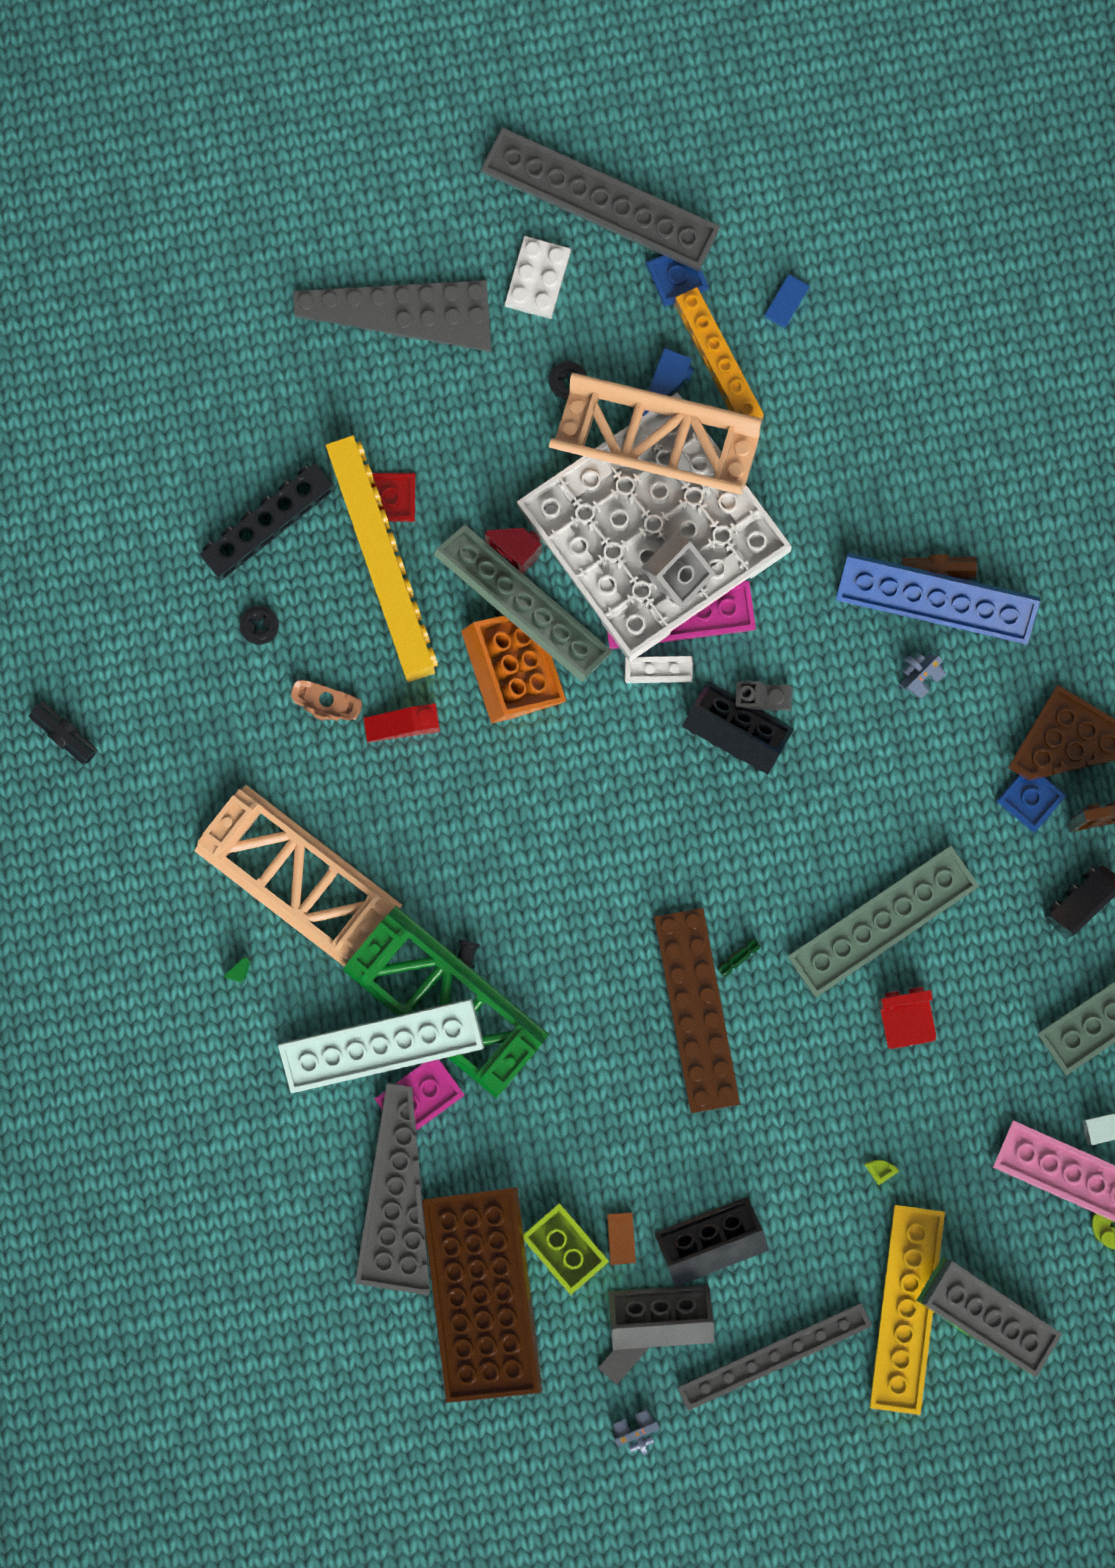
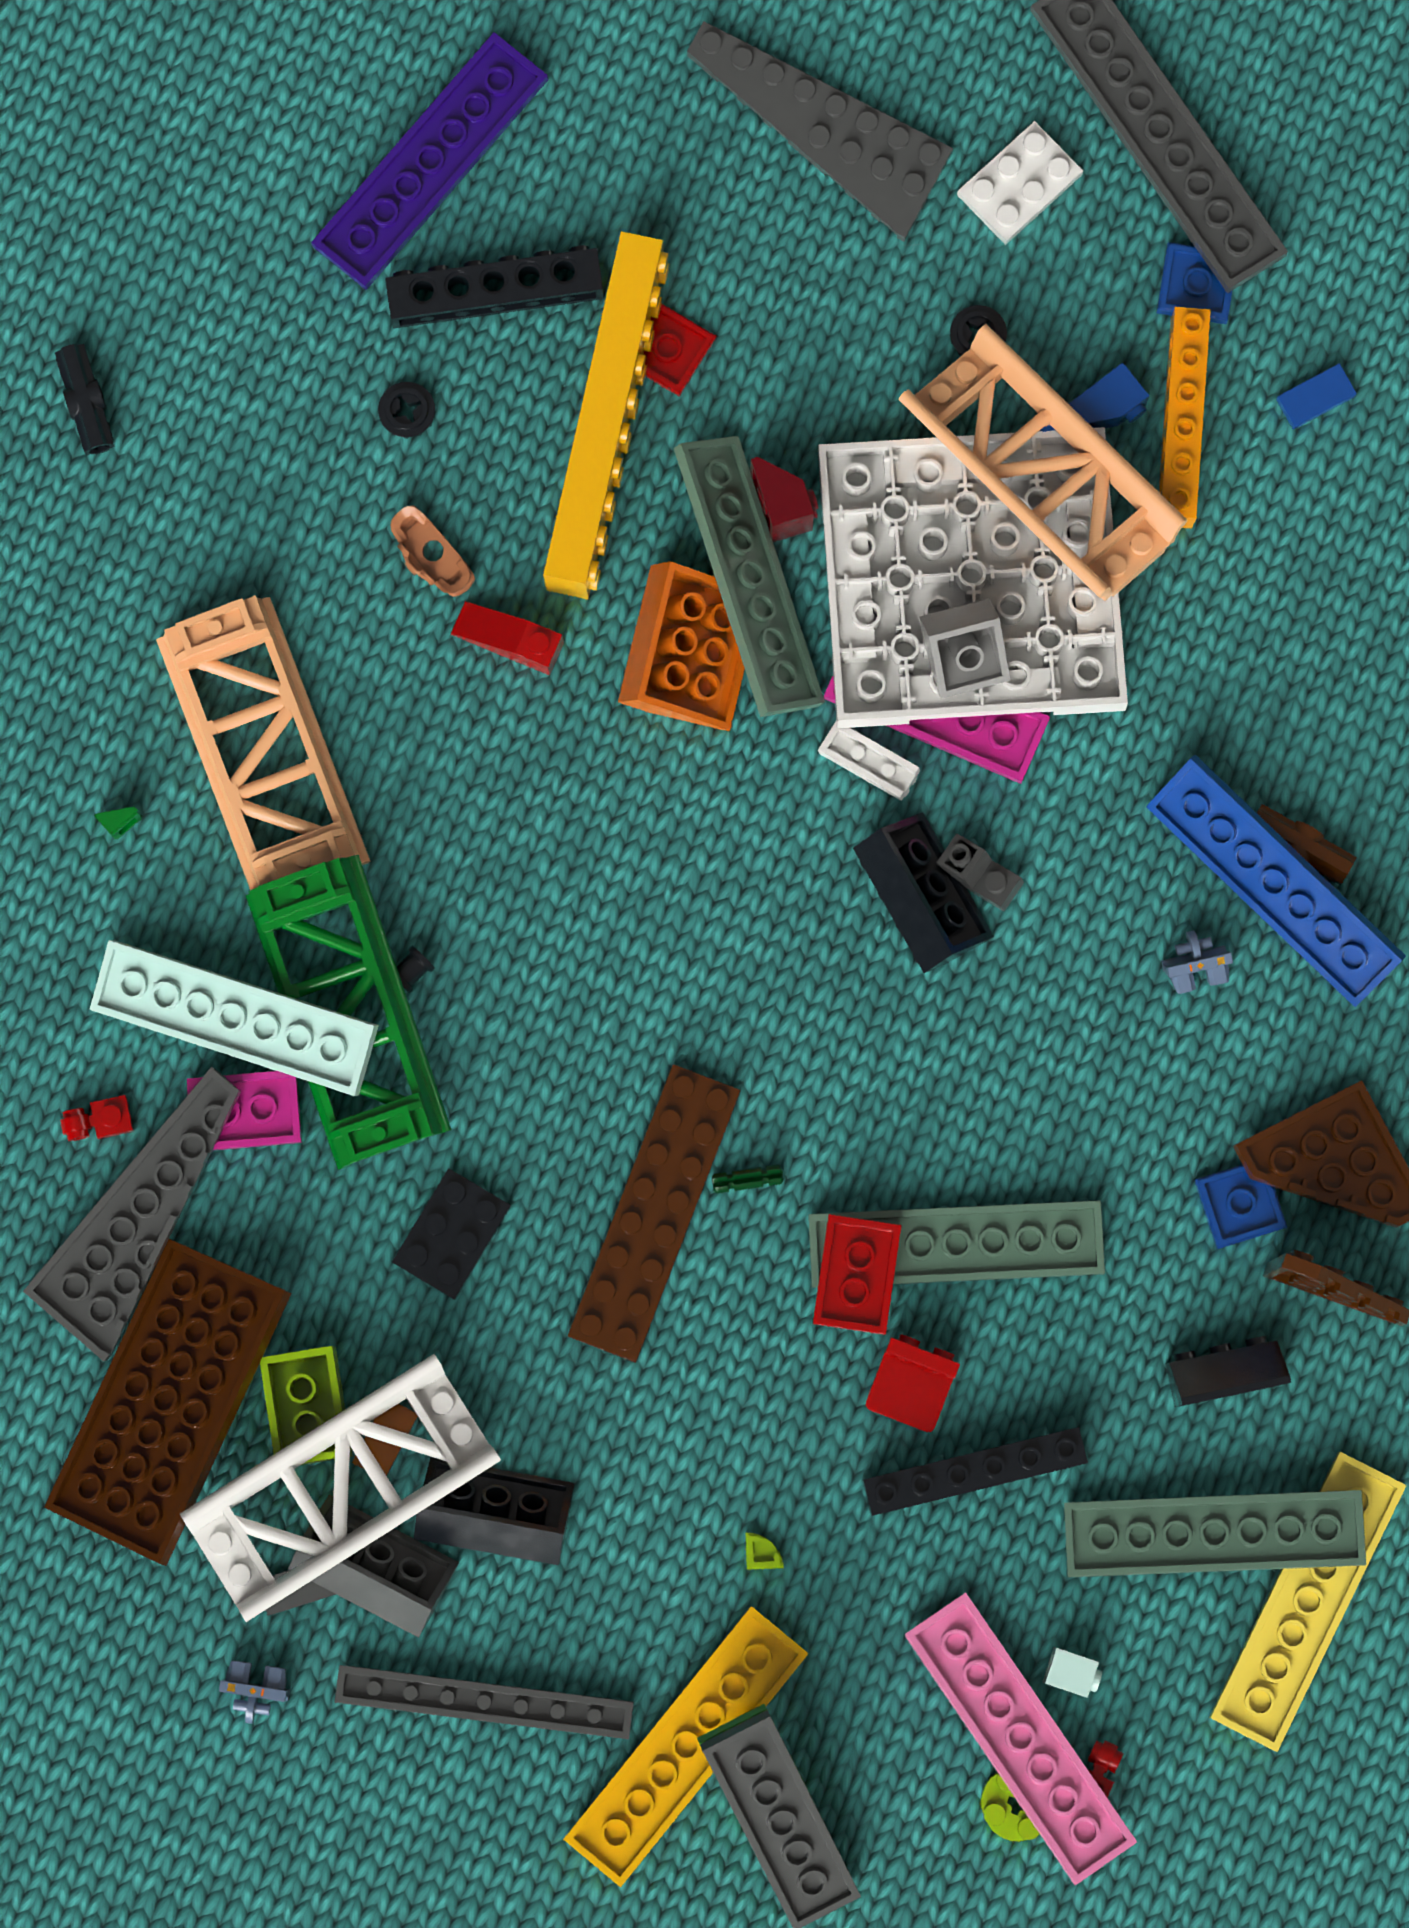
camera: 35 degrees right, 0 degrees up
none -> red plate [60,1095,134,1141]
none -> white piece [180,1354,501,1622]
none -> dark purple plate [311,32,548,290]
none -> black plate [392,1168,512,1300]
none -> red plate [813,1214,902,1335]
none -> black brick [862,1427,1088,1516]

